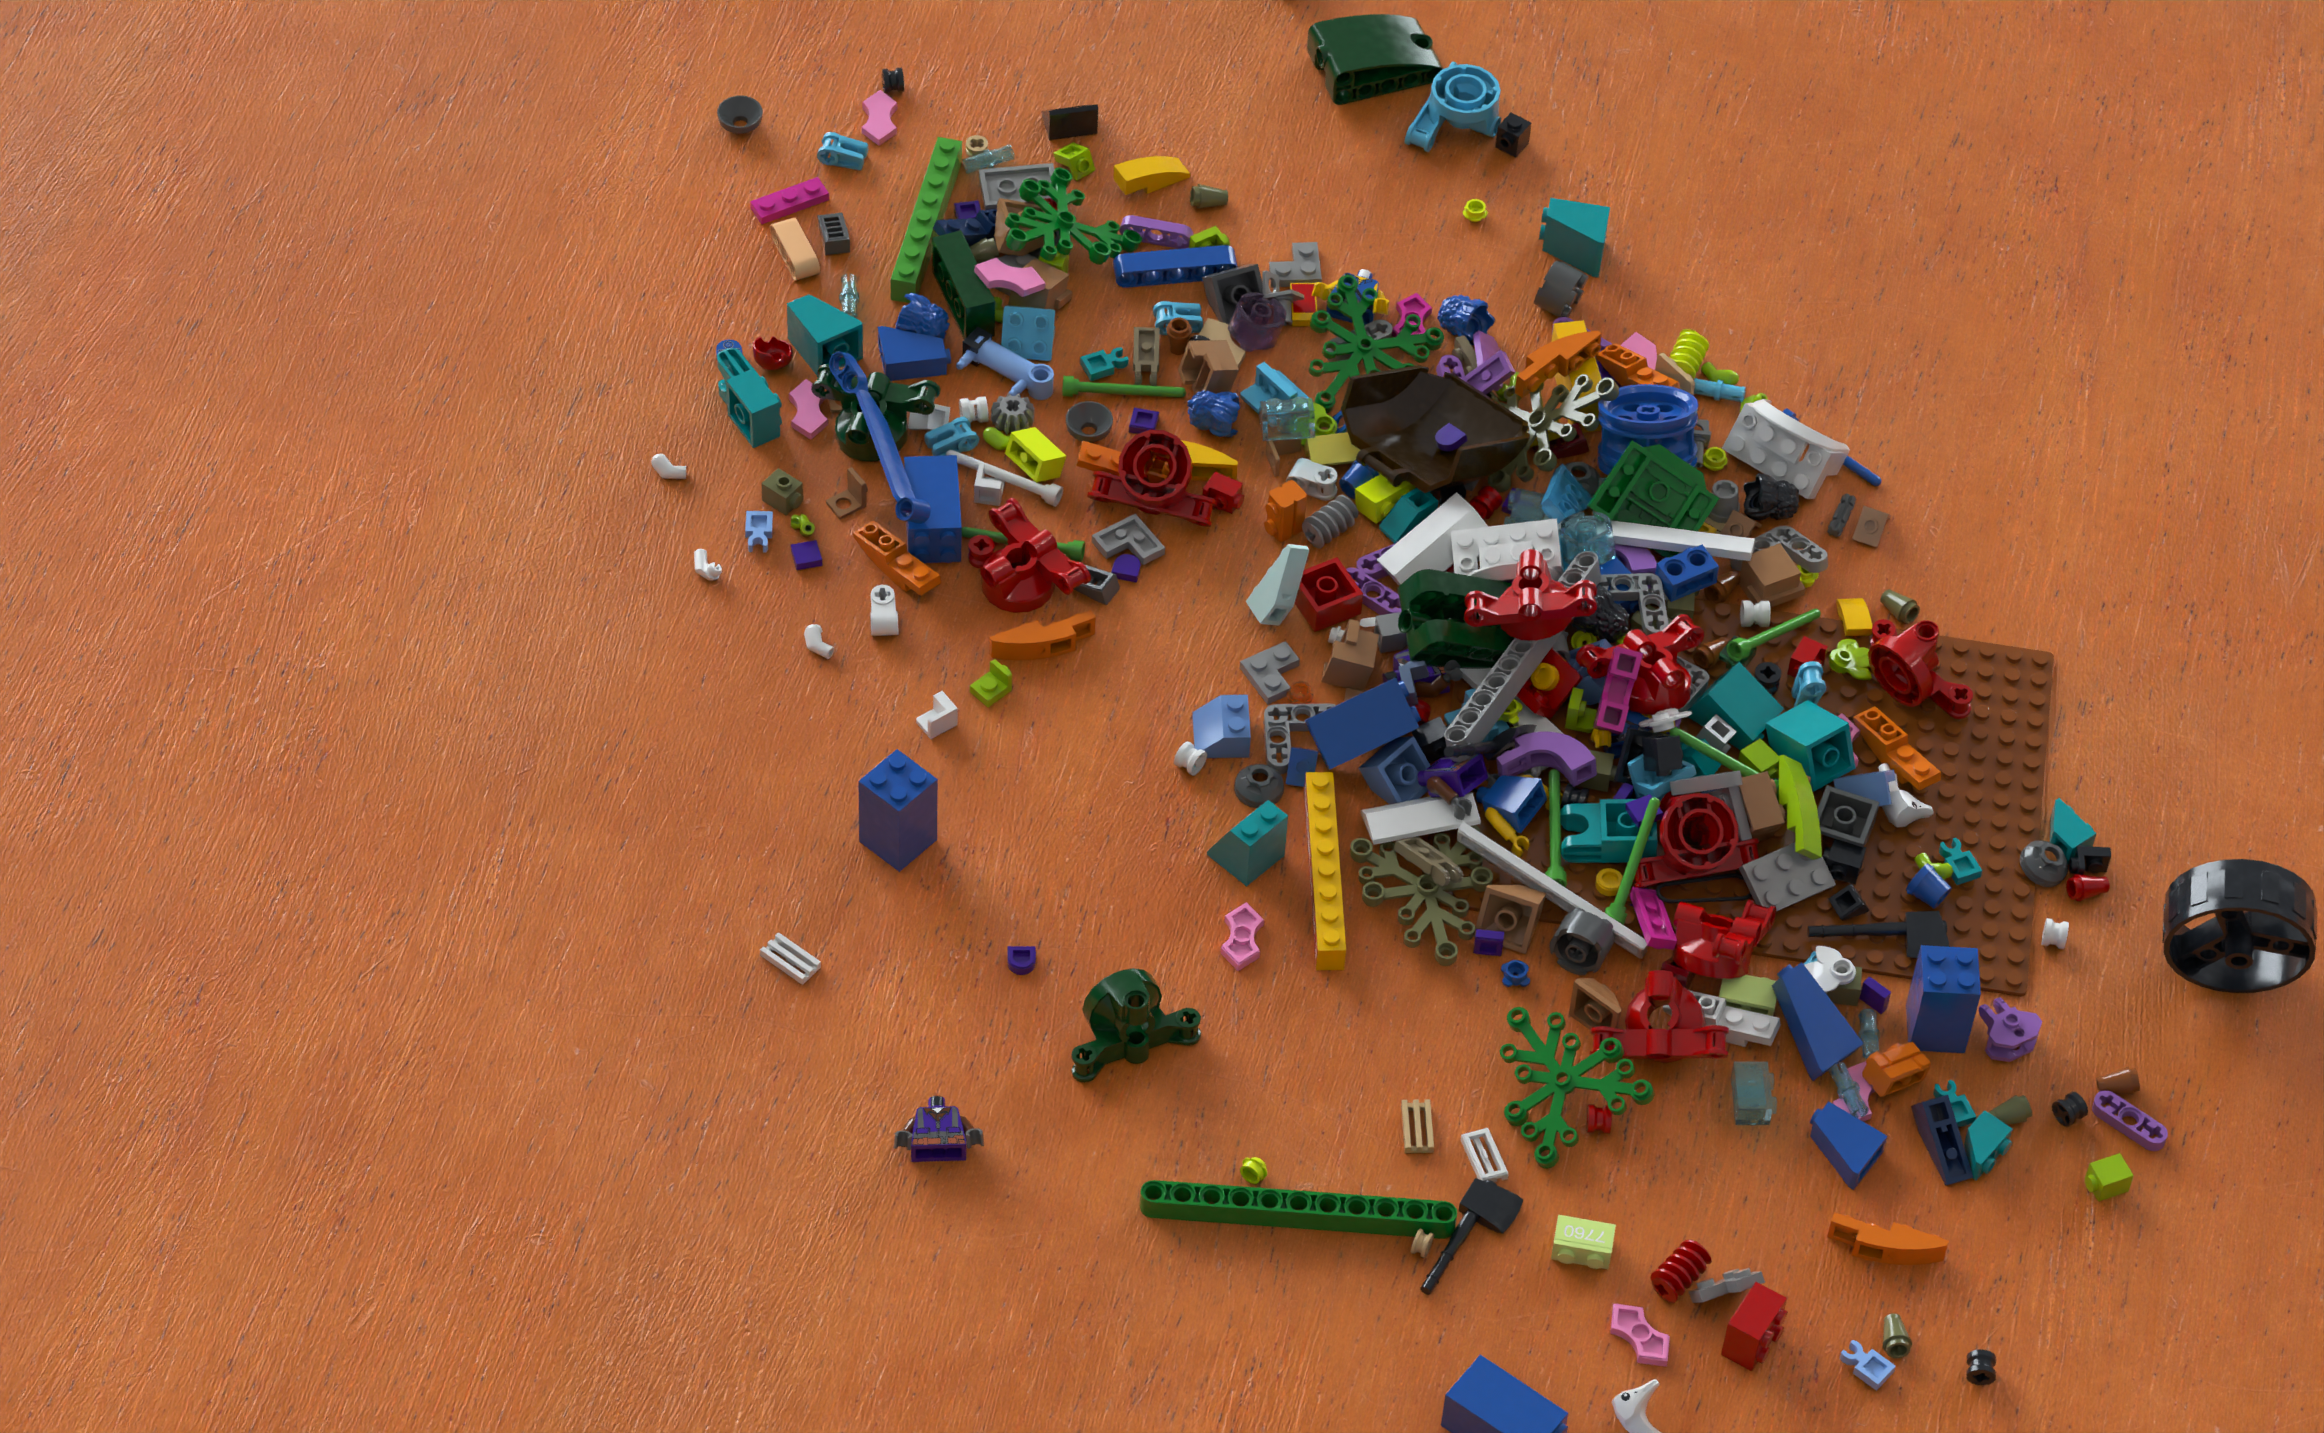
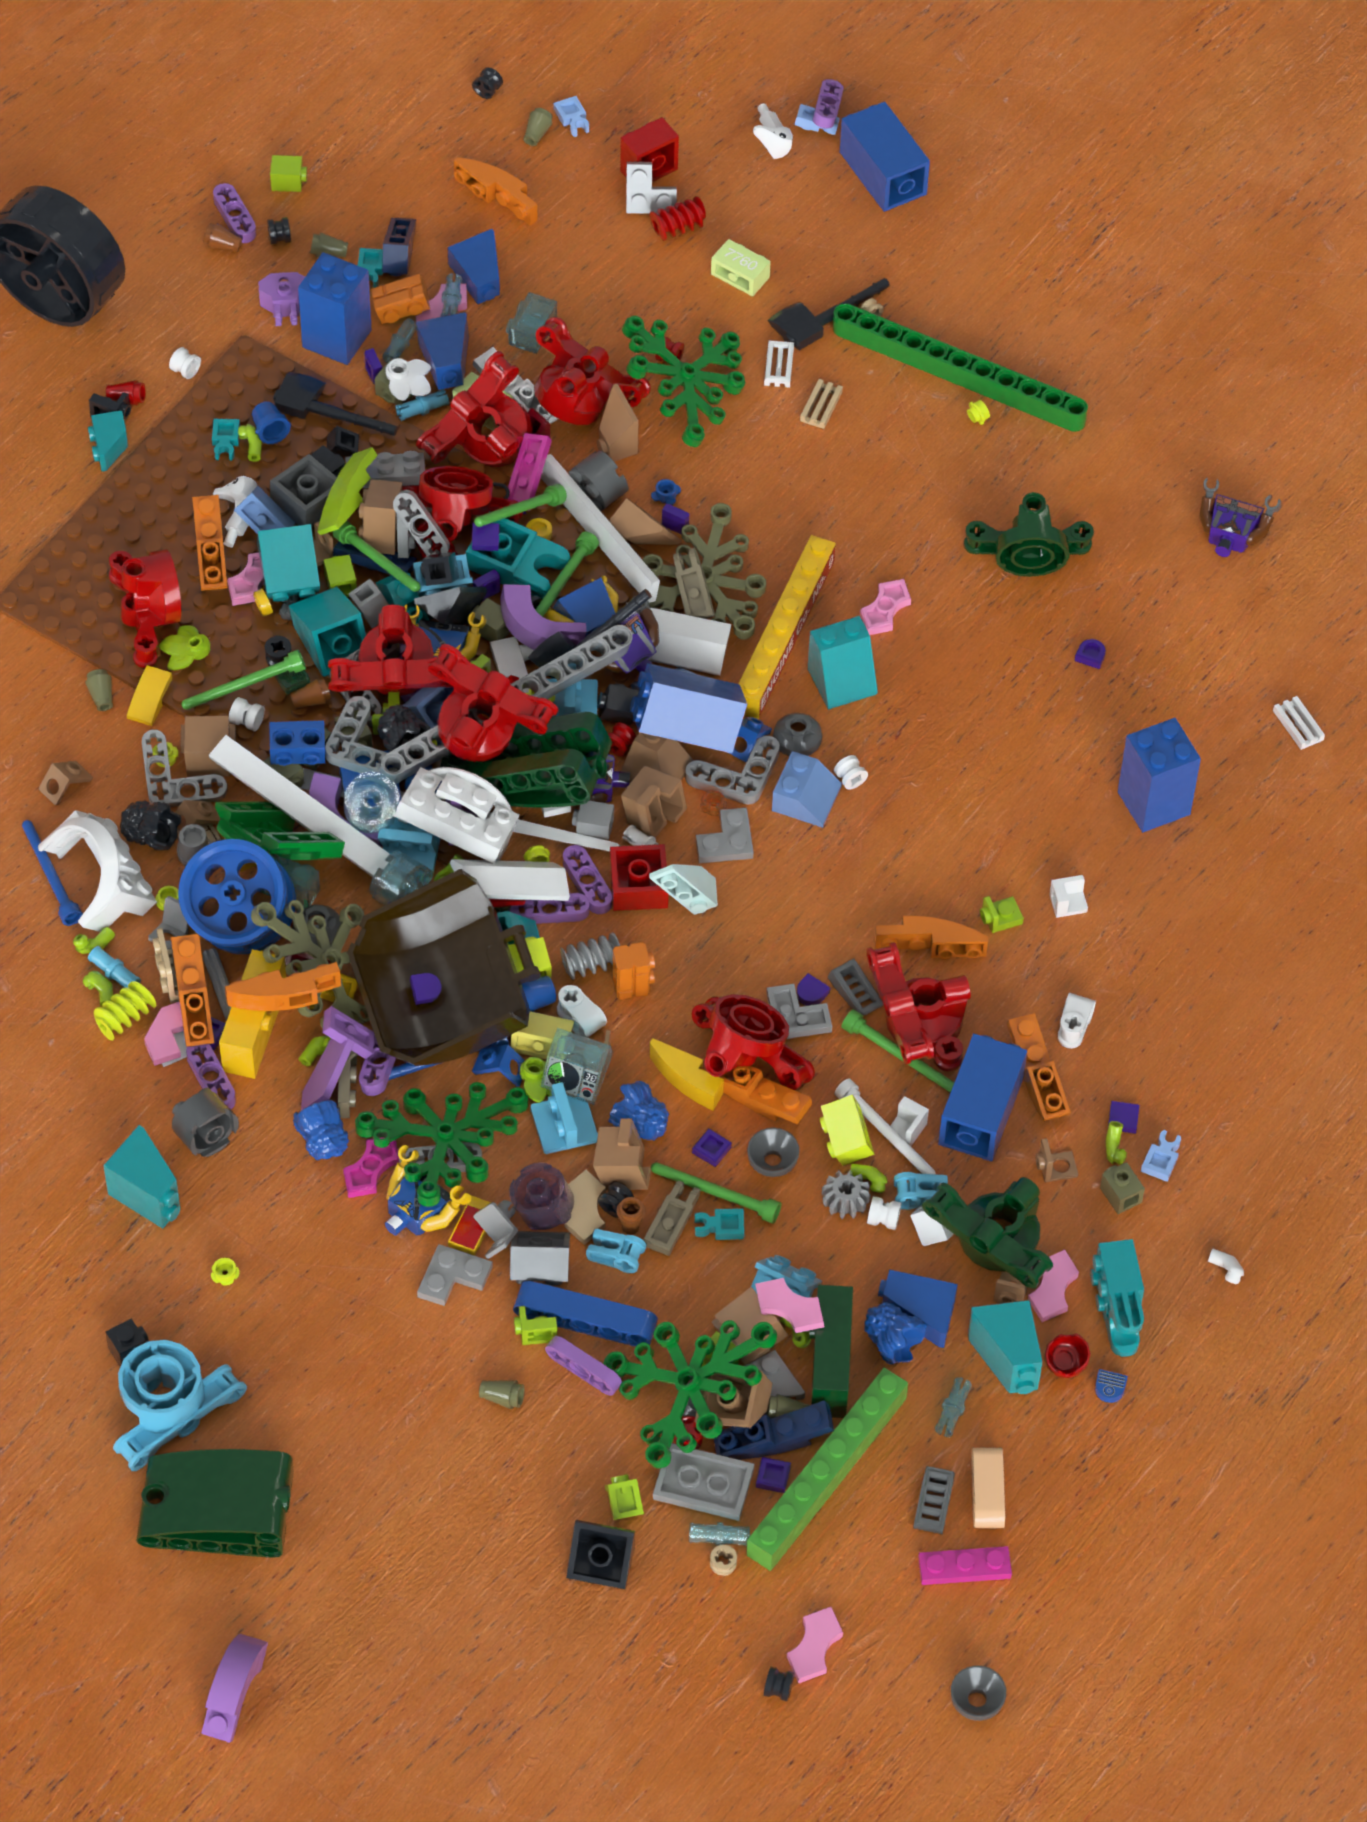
camera: 155 degrees left, 5 degrees up
white arm [694,549,722,581] -> none
white arm [804,624,834,659] -> none
medium azure piece [817,132,868,170] -> none
blue piece [829,352,931,524] -> none
light blue piece [956,327,1054,400] -> none
yellow slope [1113,156,1190,195] -> none
red brick [1202,472,1244,514] -> none
sand blue bracket [1398,661,1429,706] -> none
dark azure wing [1541,464,1592,523] -> none
dark pink arch [1593,646,1643,735] -> none
bright pink tile [1610,1304,1670,1367] -> none
white plate [1639,708,1692,733] -> none
red brick [1787,636,1828,678] -> none
medium azure piece [1791,661,1826,707] -> none
dark grey axle [1827,493,1856,537] -> none
teal slope [1964,1110,2013,1181] -> none
dark grey piece [2019,840,2068,887] -> none

